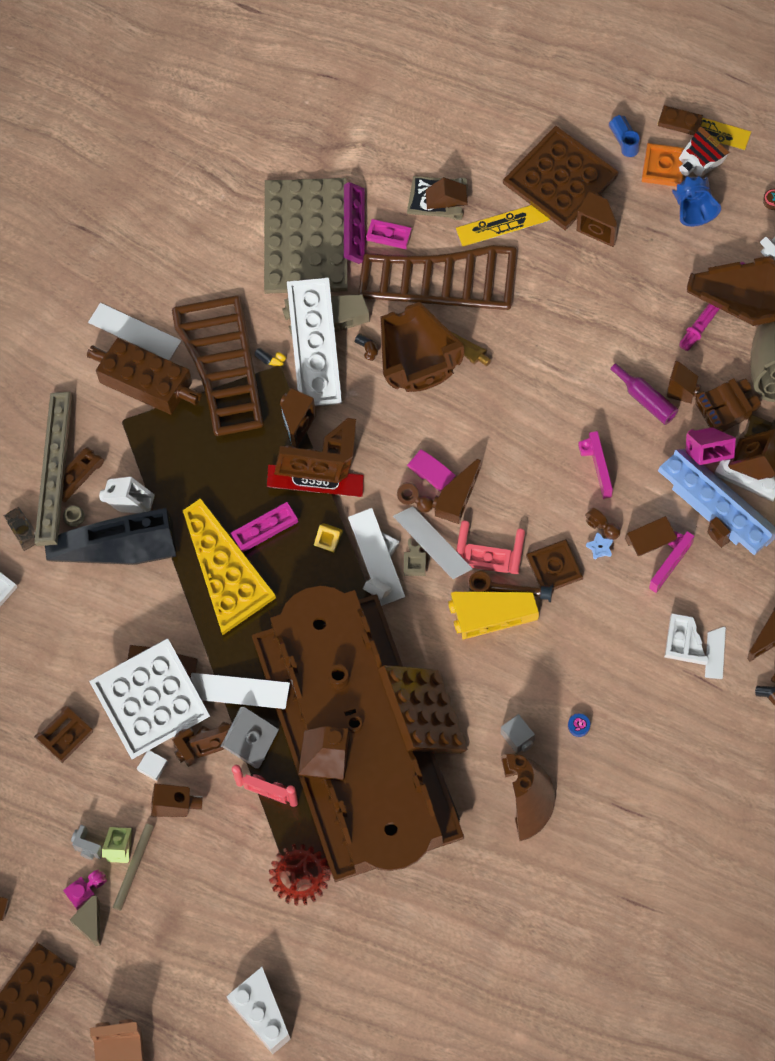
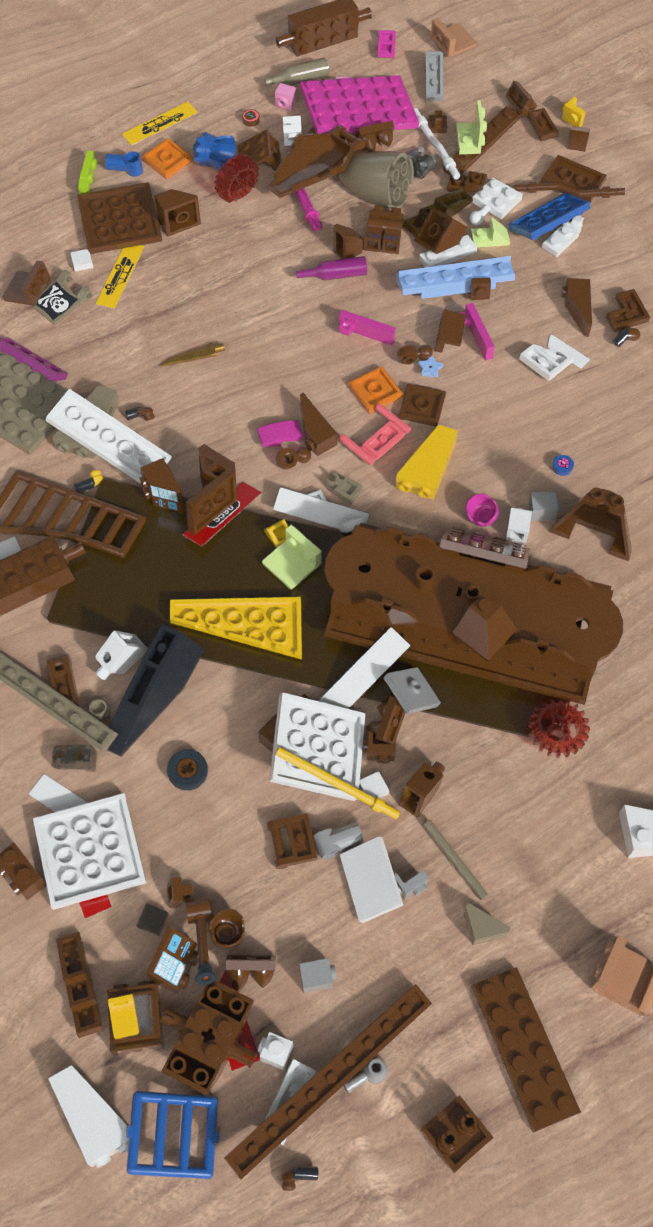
camera: 60 degrees left, 5 degrees down
dark pink plate [63,869,107,910] -> none
yellowish green slope [102,827,132,863] -> none
dark pink plate [231,502,298,553] -> none
coral plate [232,765,298,807] -> none
reddish brown bar [358,245,517,310] -> none
dark pink plate [366,219,412,249] -> none
reddish brown cone [381,302,464,392] -> none
white sticker [393,506,473,579] -> none
reddish brown slope [426,177,468,210] -> none
reddish brown piece [469,571,553,602] -> none
reddish brown plate [658,105,703,136] -> none
torso [679,127,730,177] -> none
dark pink torso [686,428,736,465] -> none
none -> reddish brown bracket [2,261,51,306]
none -> white tile [71,249,93,271]
none -> lime hinge [78,150,98,194]
none -> black bush [167,749,208,791]
none -> clear red gear [214,153,260,203]
none -> reddish brown bracket [238,129,281,173]
none -> yellowish green bracket [262,525,322,589]
none -> yellow bar [275,746,400,820]
none -> light grey piece [313,822,364,860]
none -> white tile [340,837,403,923]
none -> orange tile [348,366,403,414]
none -> dark pink hair [465,493,499,527]
none -> white brick [506,508,532,543]

